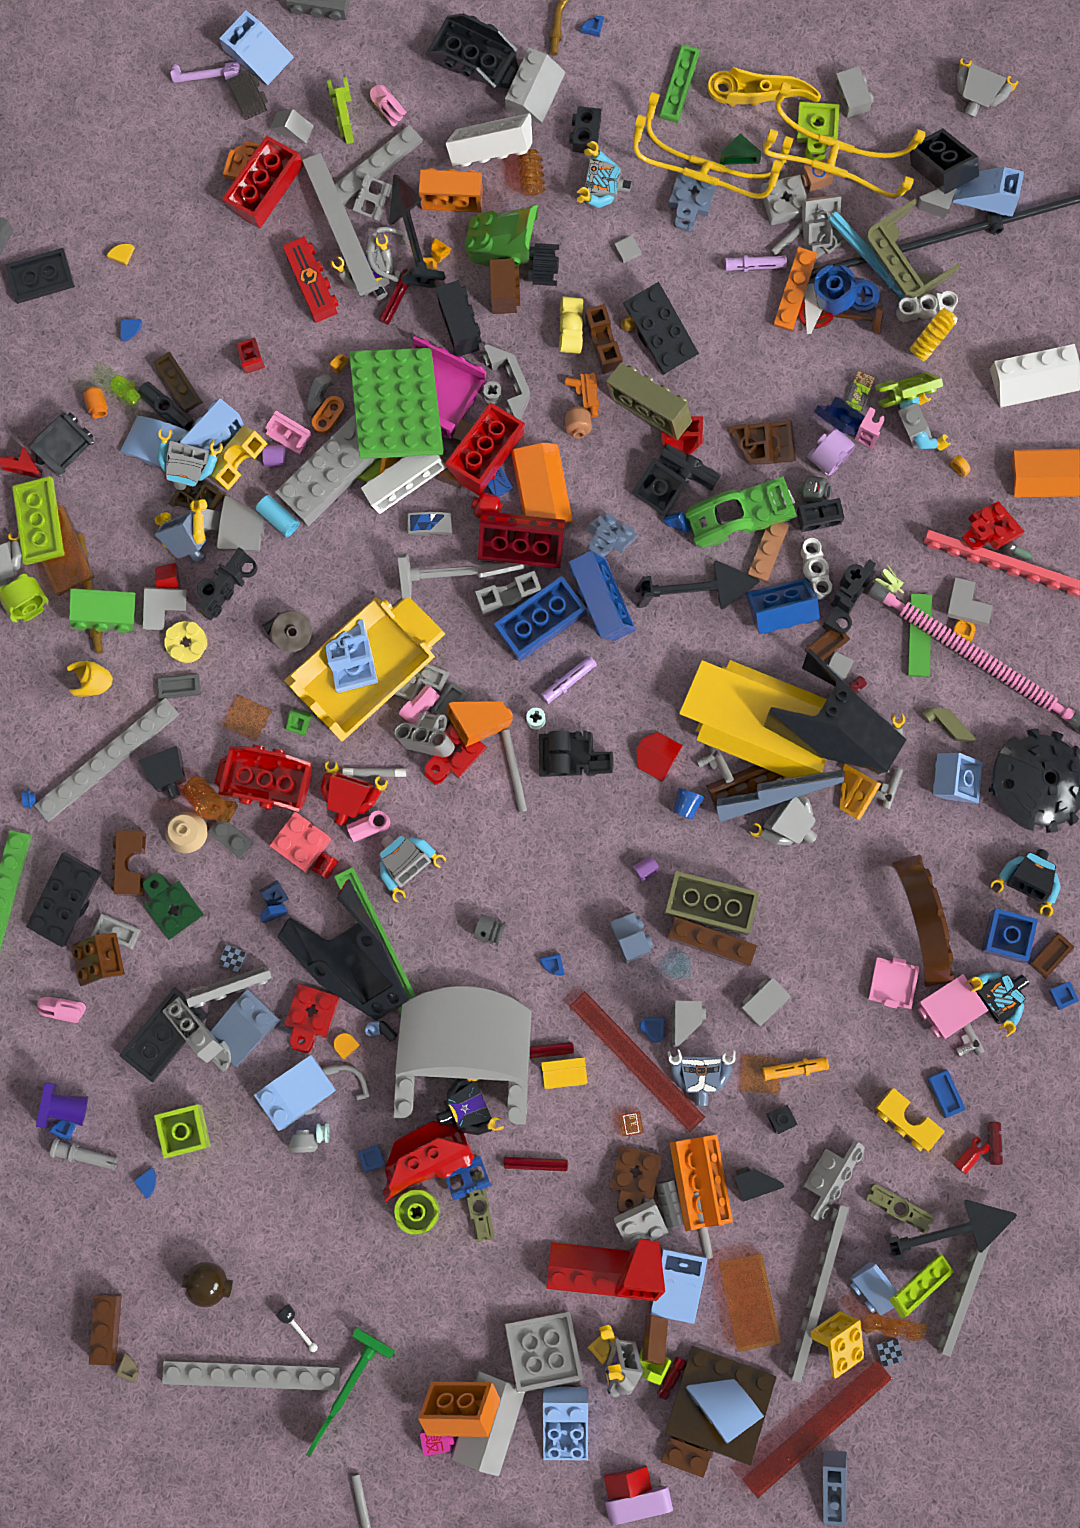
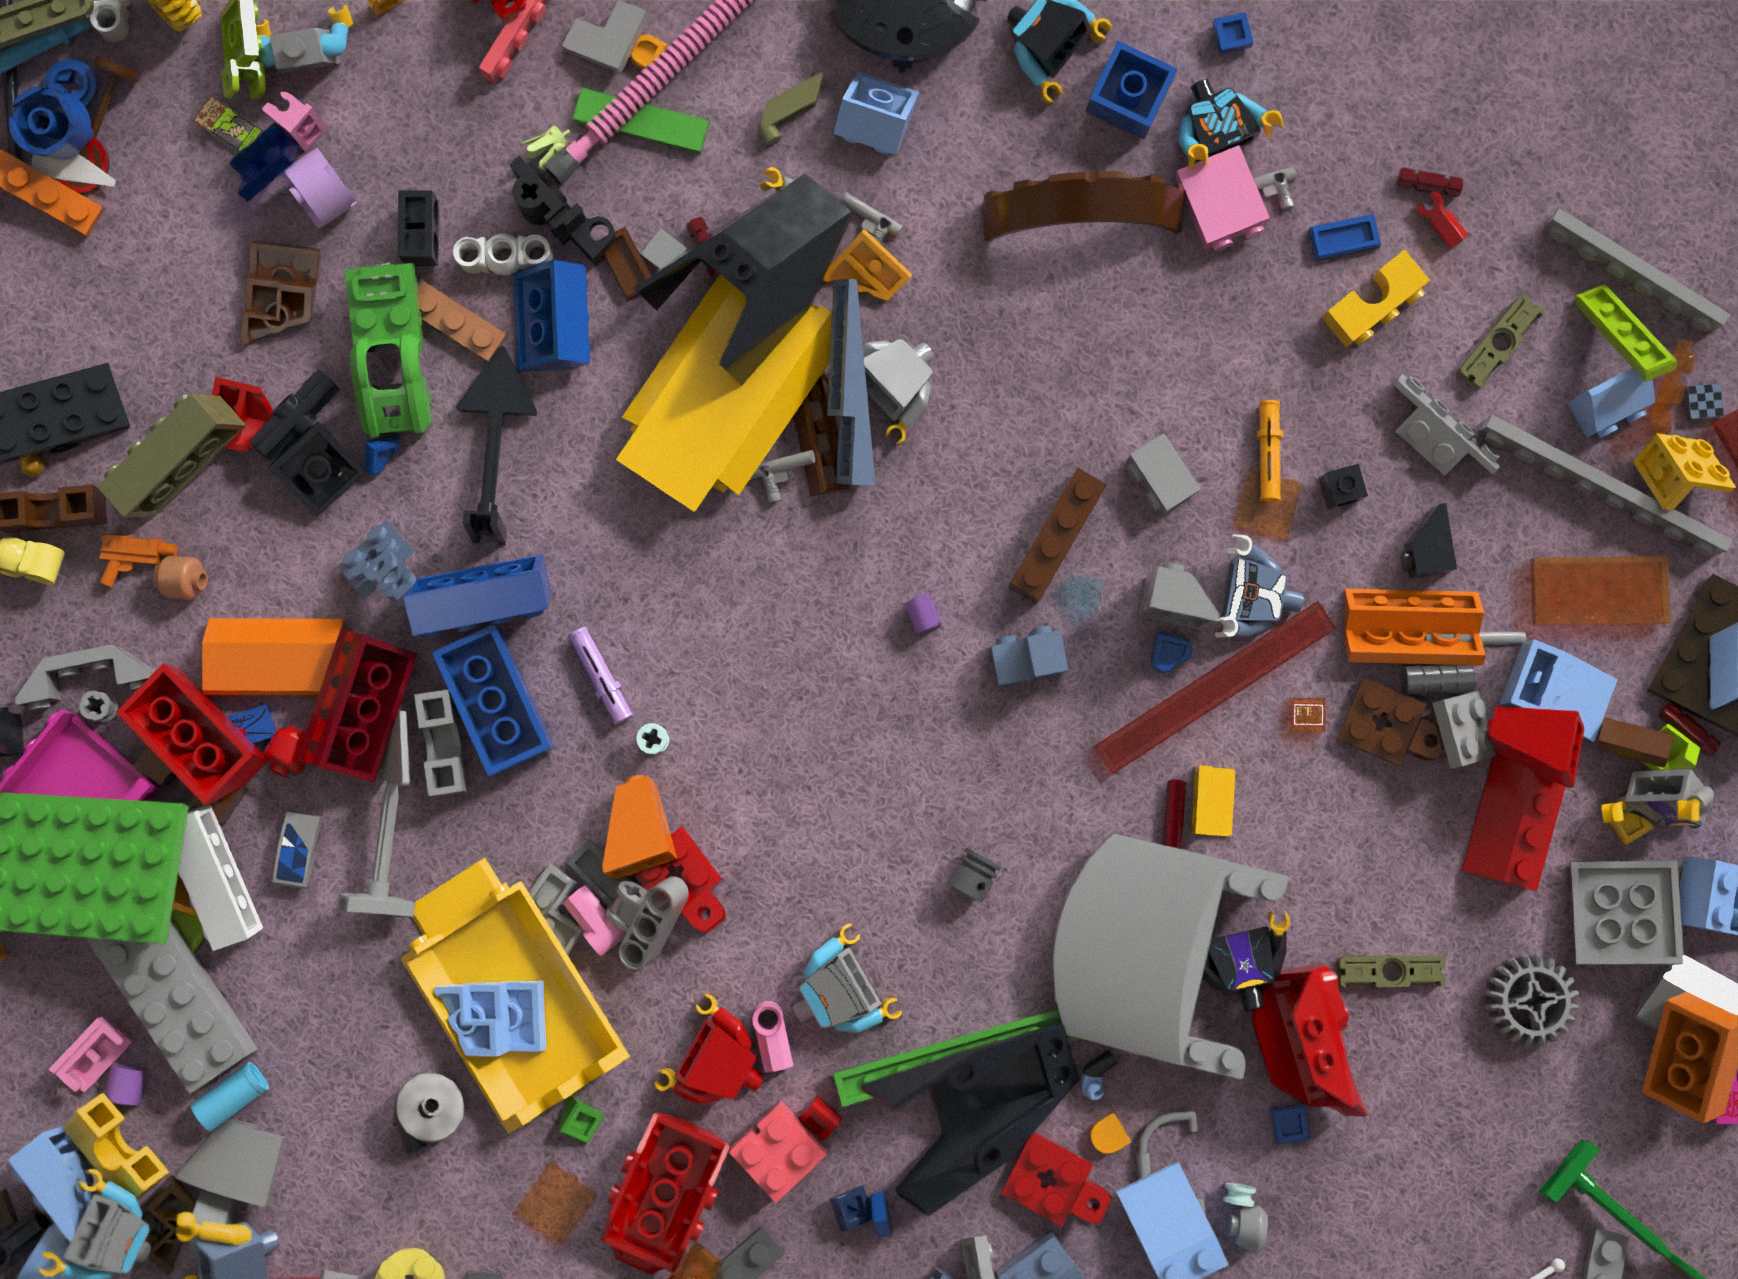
camera: 90 degrees left, 5 degrees up
black plate [197,547,258,621] -> none
dark grey slope [307,374,332,417] -> none
orange plate [312,396,345,434] -> none
light grey bar [343,768,406,777] -> none
lime brick [394,1189,440,1235] -> none
blue piece [445,1156,492,1201] -> none
light grey bar [501,730,527,813] -> none
dark red axle [504,1157,568,1172] -> none
black plate [539,731,614,777] -> none
blue tile [539,954,565,976] -> none
red slope [636,732,683,782] -> none
olive brick [664,871,760,936] -> none
blue piece [673,788,704,820] -> none
dark grey head [799,476,831,503] -> none
bright pink piece [868,957,919,1009] -> none
black piece [884,1200,1017,1261] -> none
reddish brown tile [1029,932,1075,979] -> none
none -> light grey gear [1484,954,1580,1047]

